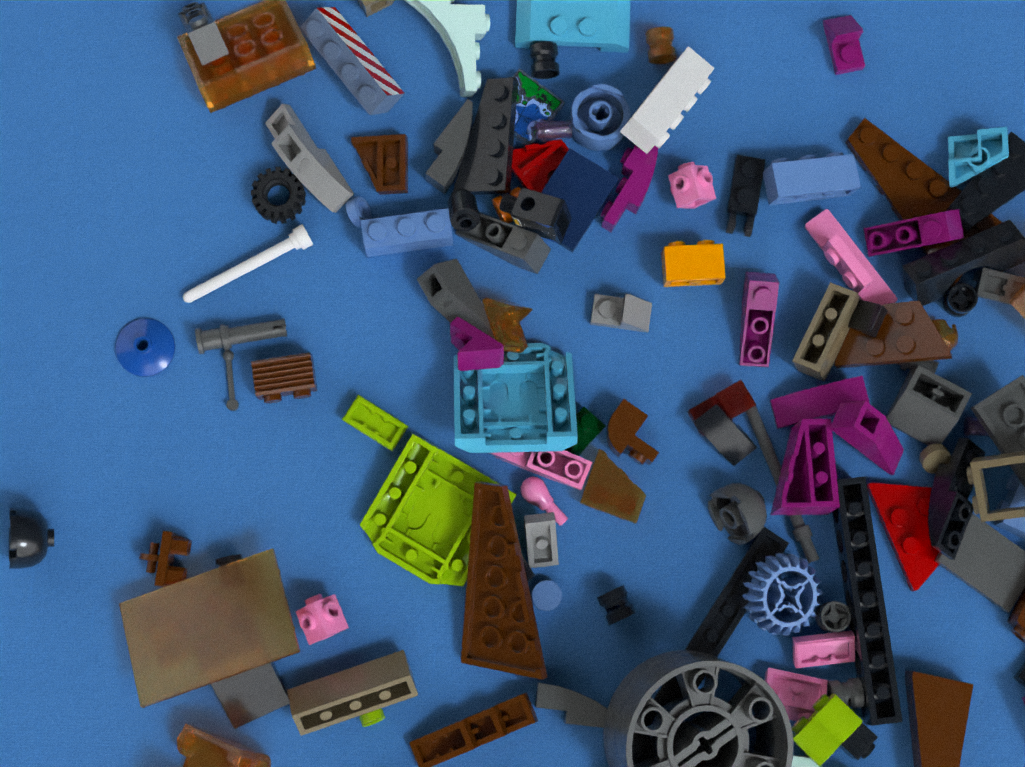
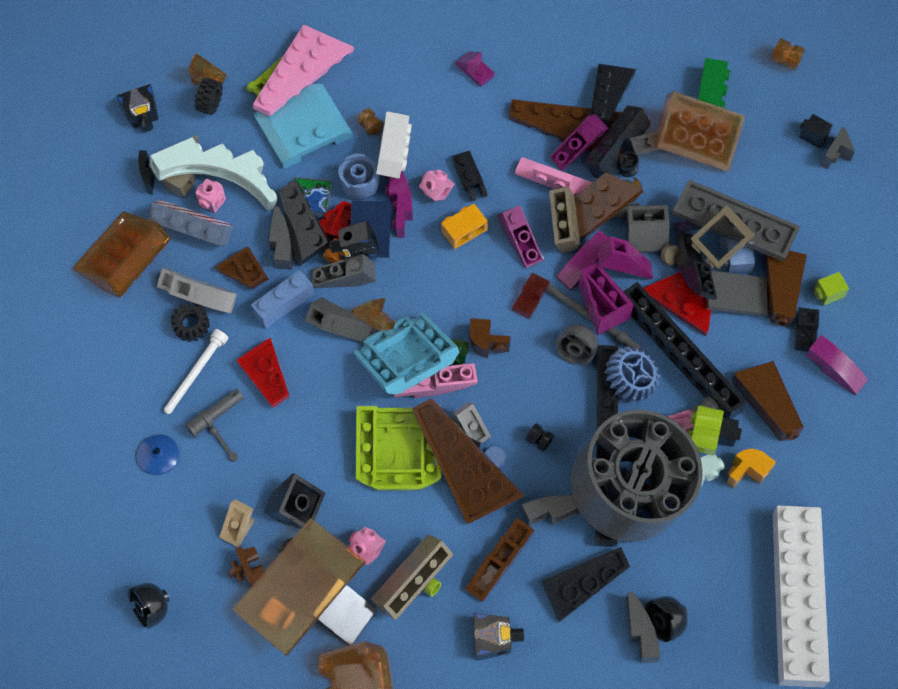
camera: 25 degrees left, 15 degrees down
slope [178,2,229,66] -> none
reddish brown brick [251,352,318,403] -> none
lime plate [342,395,409,452] -> none
medium blue tile [346,196,372,227] -> none
black brick [447,189,480,231] -> none
magenta slope [450,317,504,371] -> none
bright pink piece [520,476,568,526] -> none
black wheel [529,42,560,79] -> none
clear purple pin [534,119,572,142] -> none
clear orange wing [579,449,646,524] -> none
light grey slope [590,294,652,333] -> none
black slope [694,403,757,466] -> none
medium blue brick [763,152,861,205] -> none
bright pink plate [792,630,855,669] -> none
dark grey wheel [815,601,851,632] -> none
black slope [848,300,887,338] -> none
medium azure slope [948,127,1009,187] -> none
none -> bright pink brick [195,178,226,213]
none -> tan slope [219,499,255,547]
none -> red wing [237,337,290,408]
none -> black slope [264,473,325,532]

